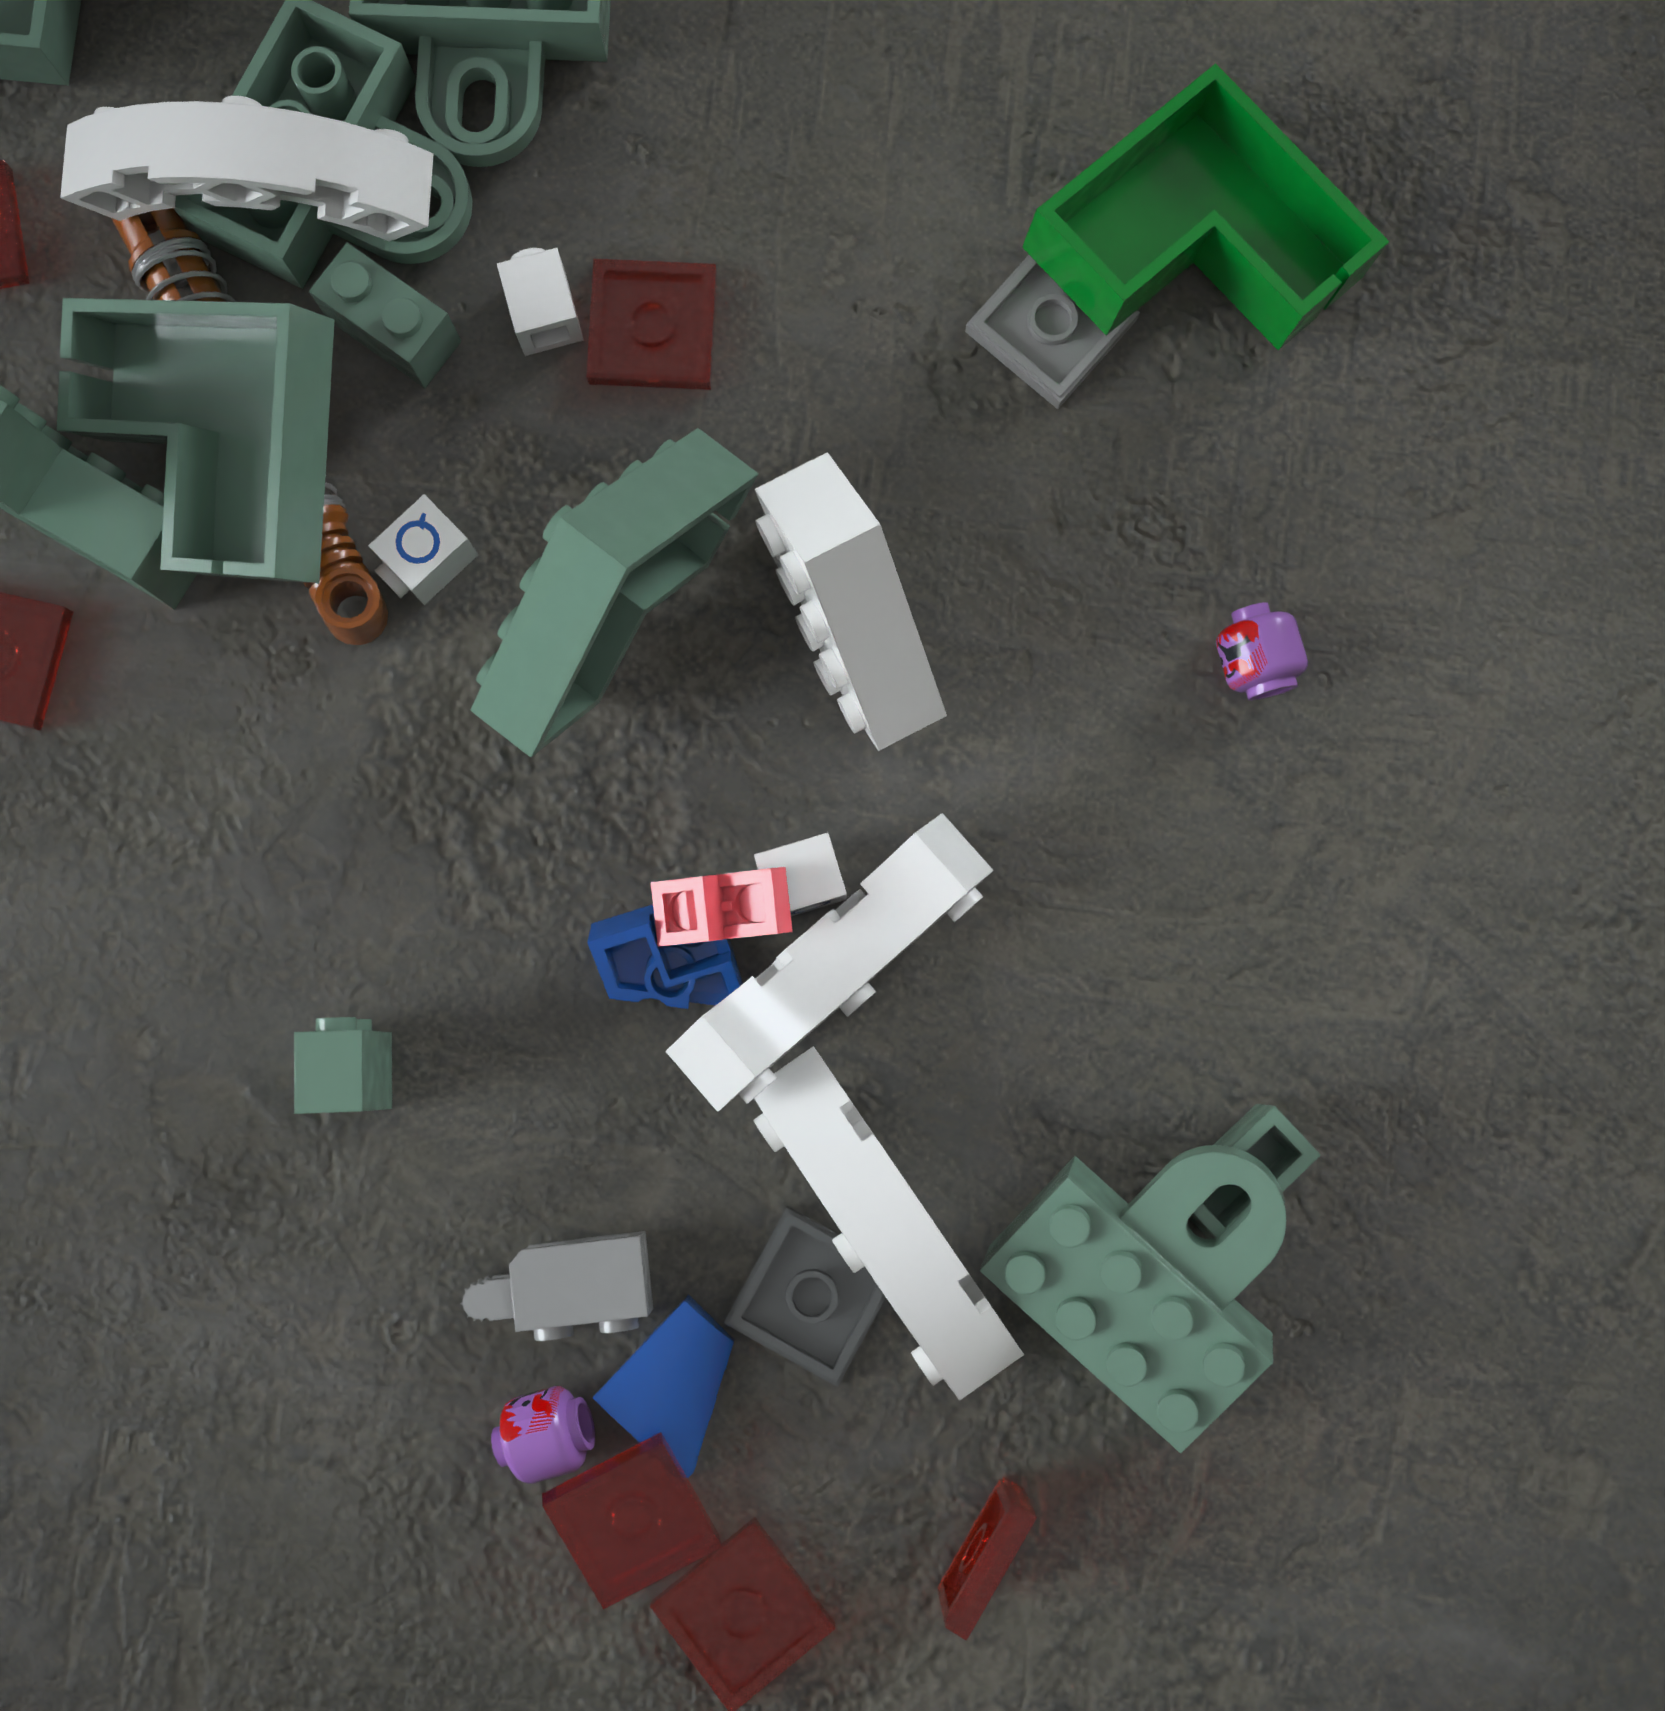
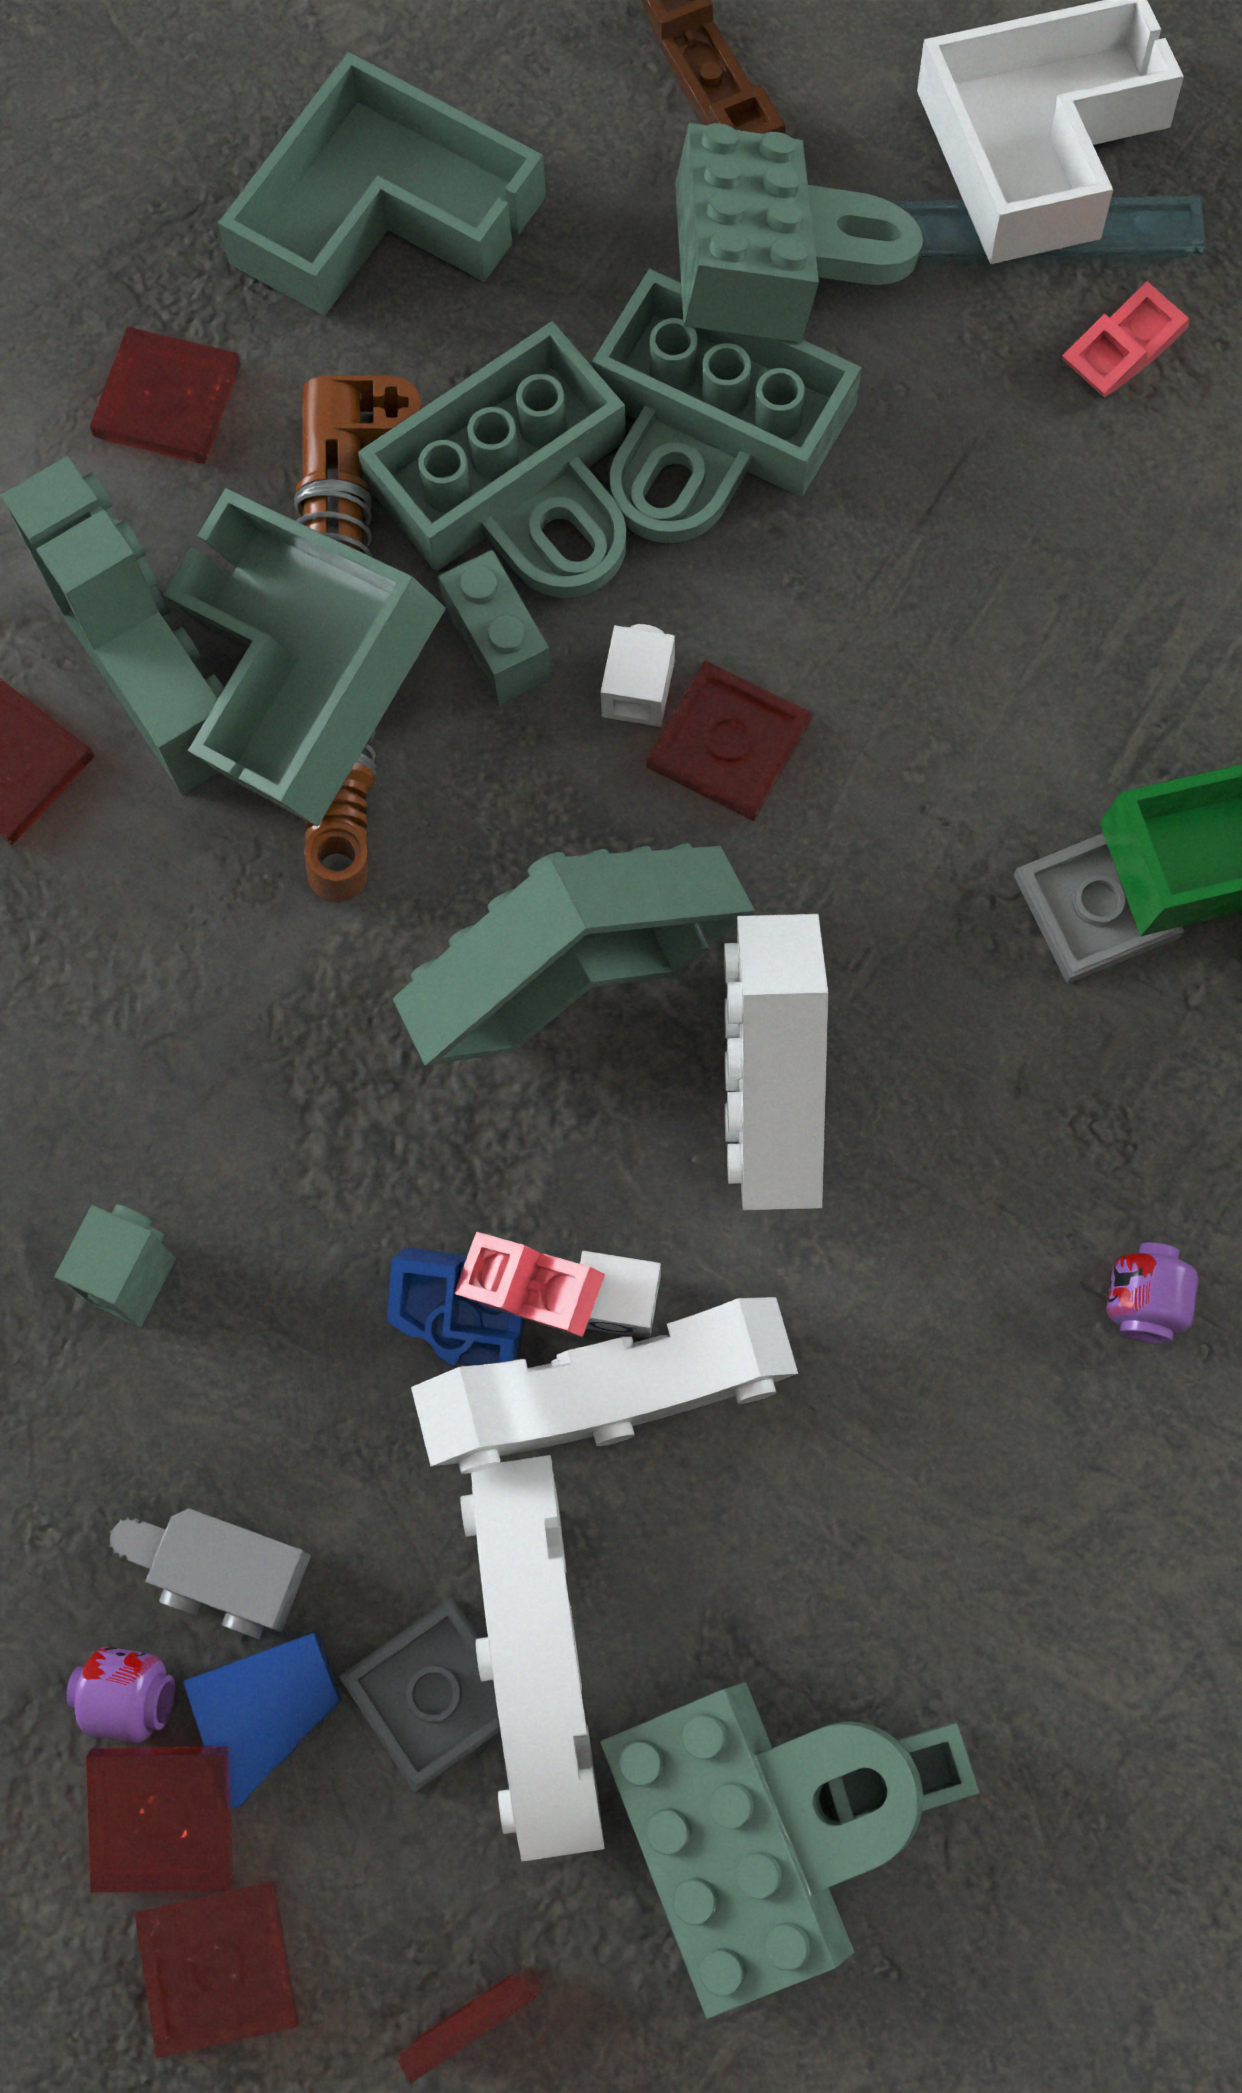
camera: 30 degrees right, 10 degrees down
white brick [60,96,434,242] -> none
white brick [368,494,478,605] -> none

